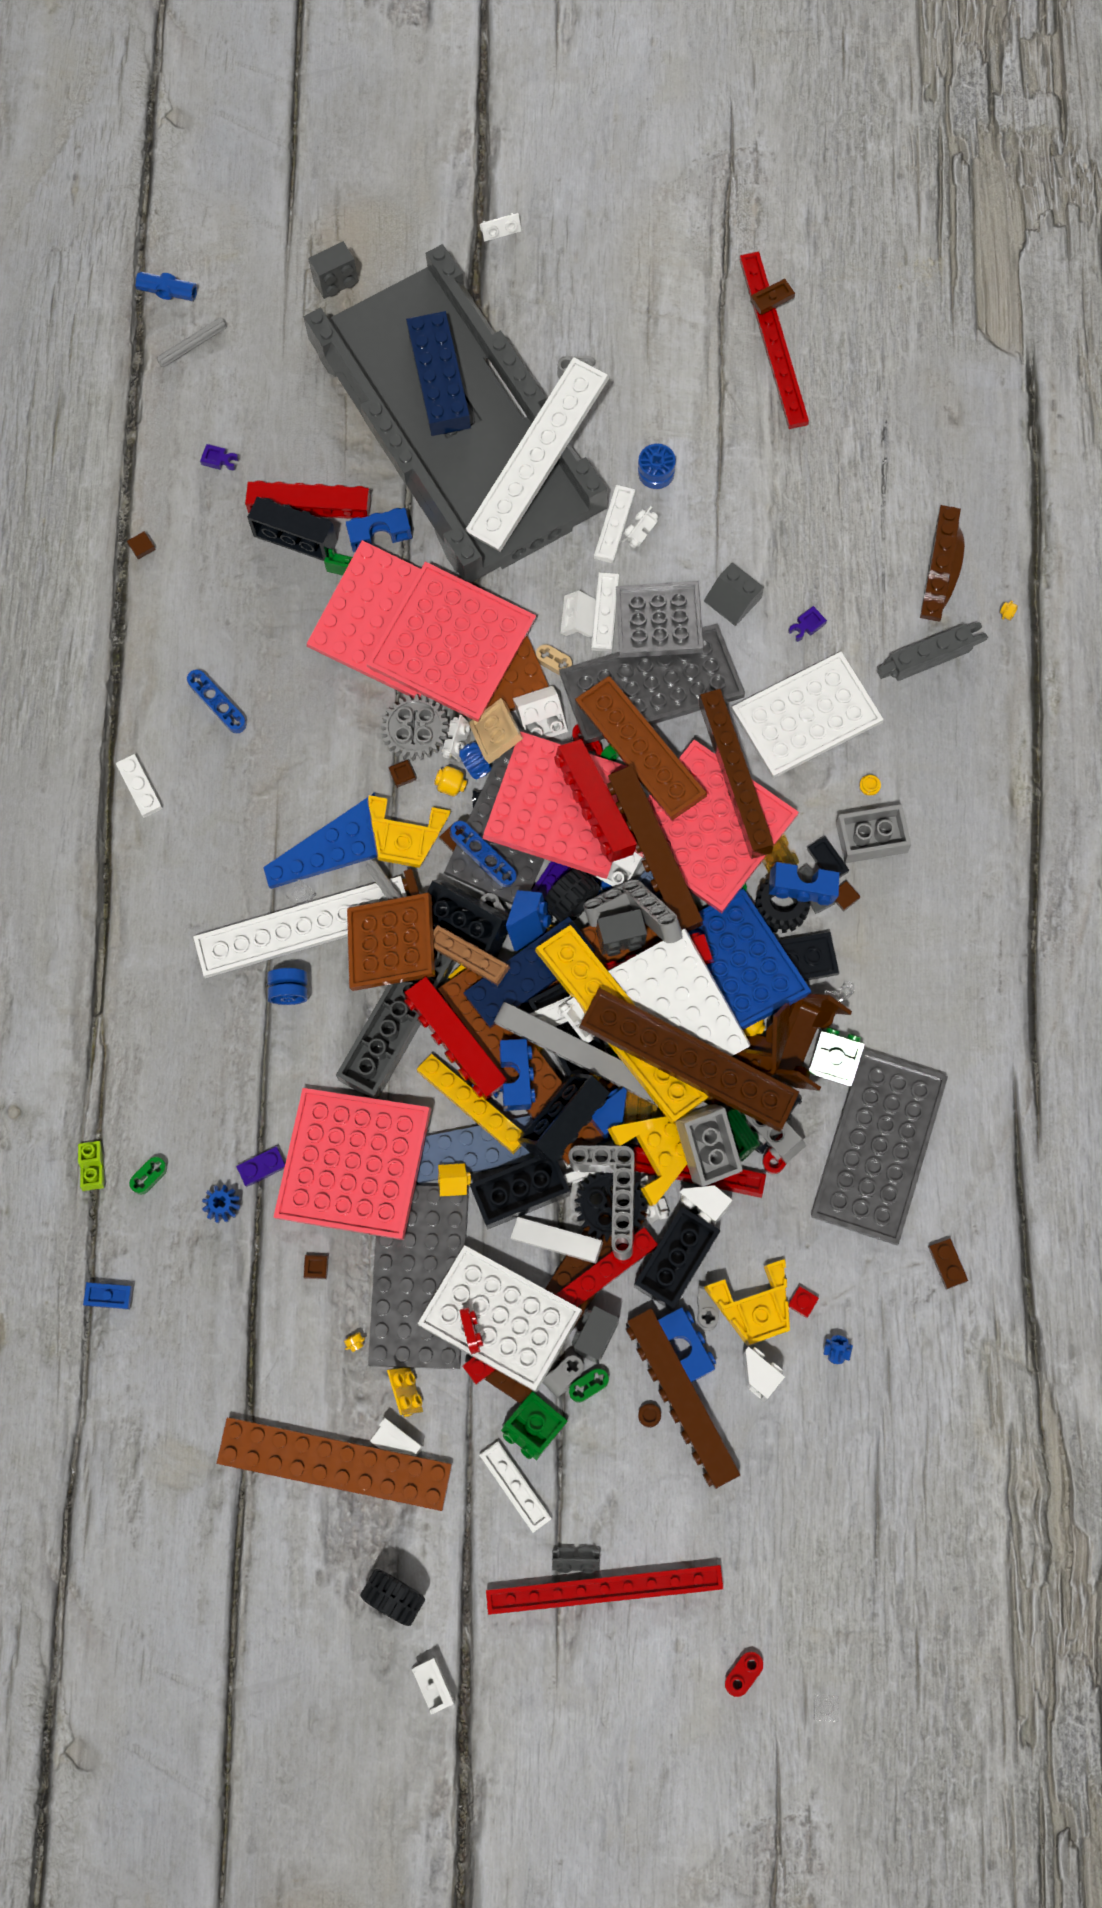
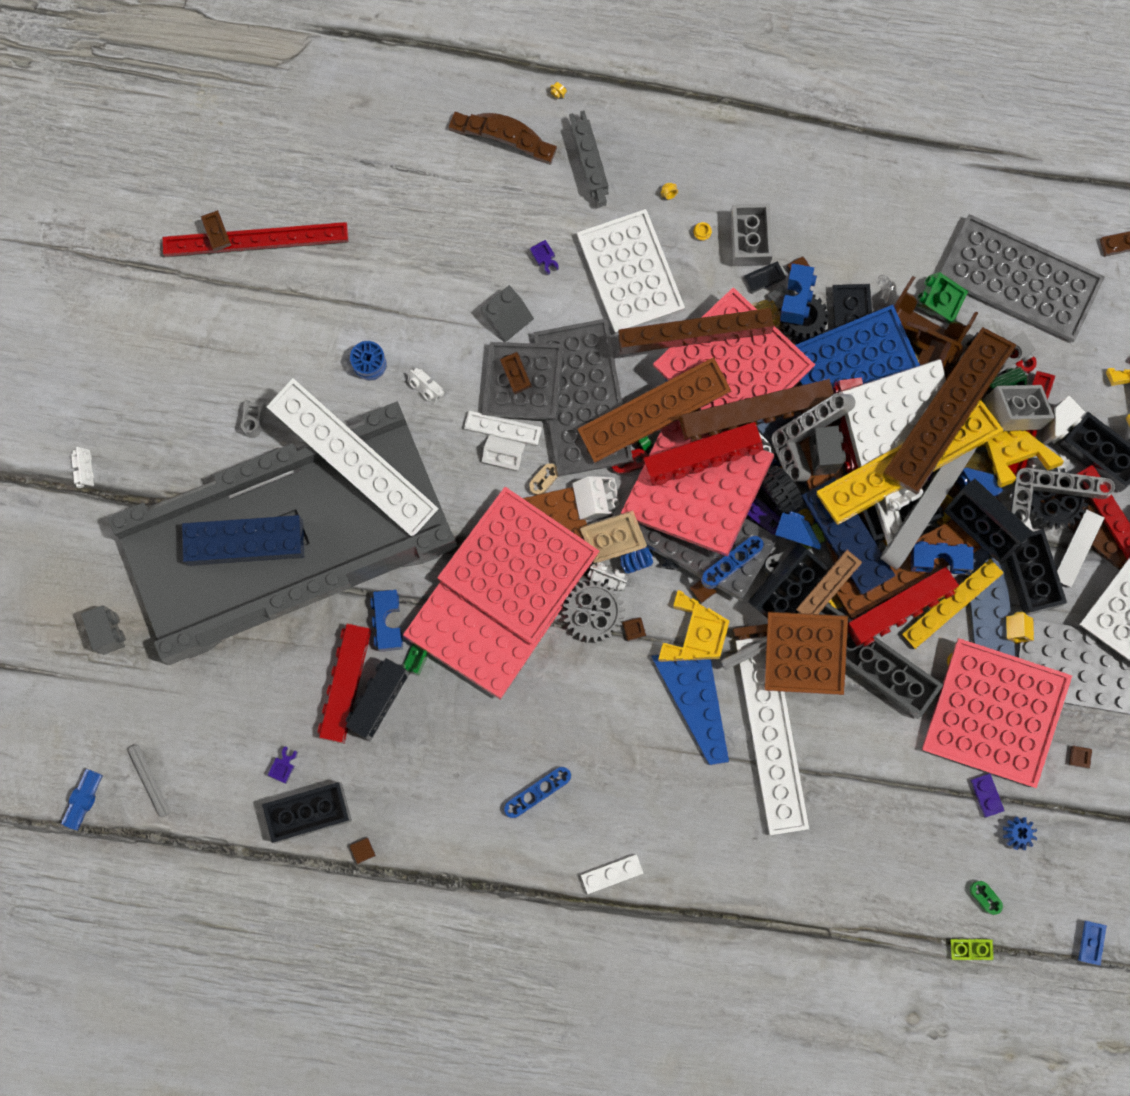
camera: 85 degrees left, 5 degrees up
blue wheel [267,968,308,1005] -> none
yellow head [434,766,467,797] -> none
white tile [594,485,636,564] -> none
none -> black brick [262,782,352,844]
none -> reddish brown plate [500,352,532,395]
none -> yellow plate [661,183,678,200]

